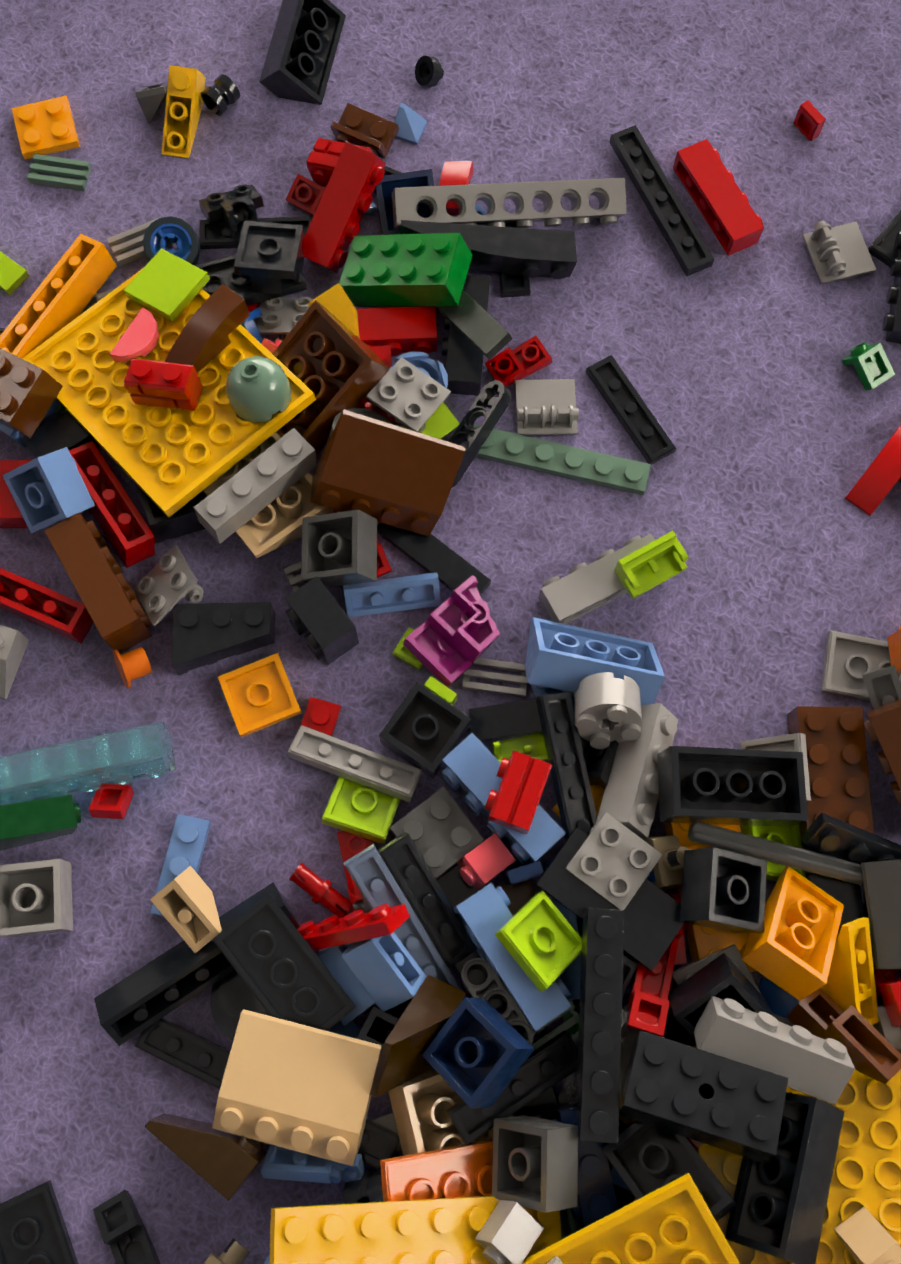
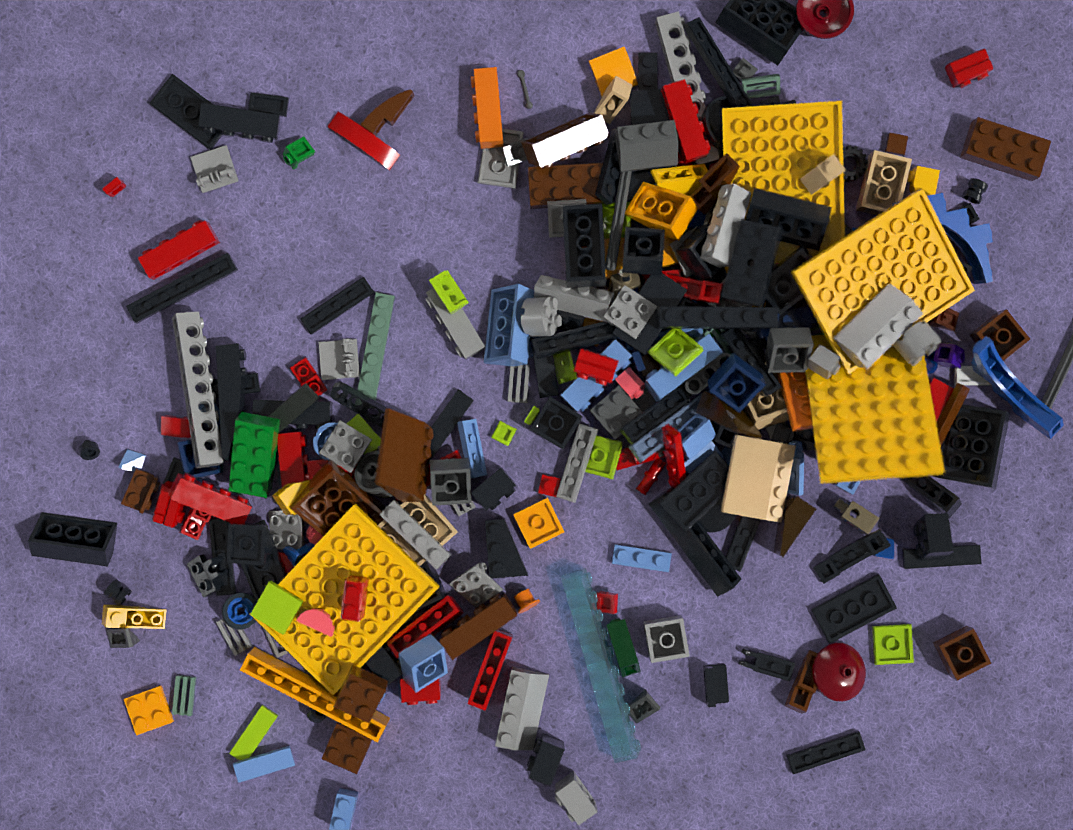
camera: 90 degrees left, 15 degrees up
tan slope [150,866,222,953] -> none
reddish brown slope [165,284,250,373] -> none
sand green cylinder [226,356,291,423] -> none
magenta slope [403,575,500,688] -> none

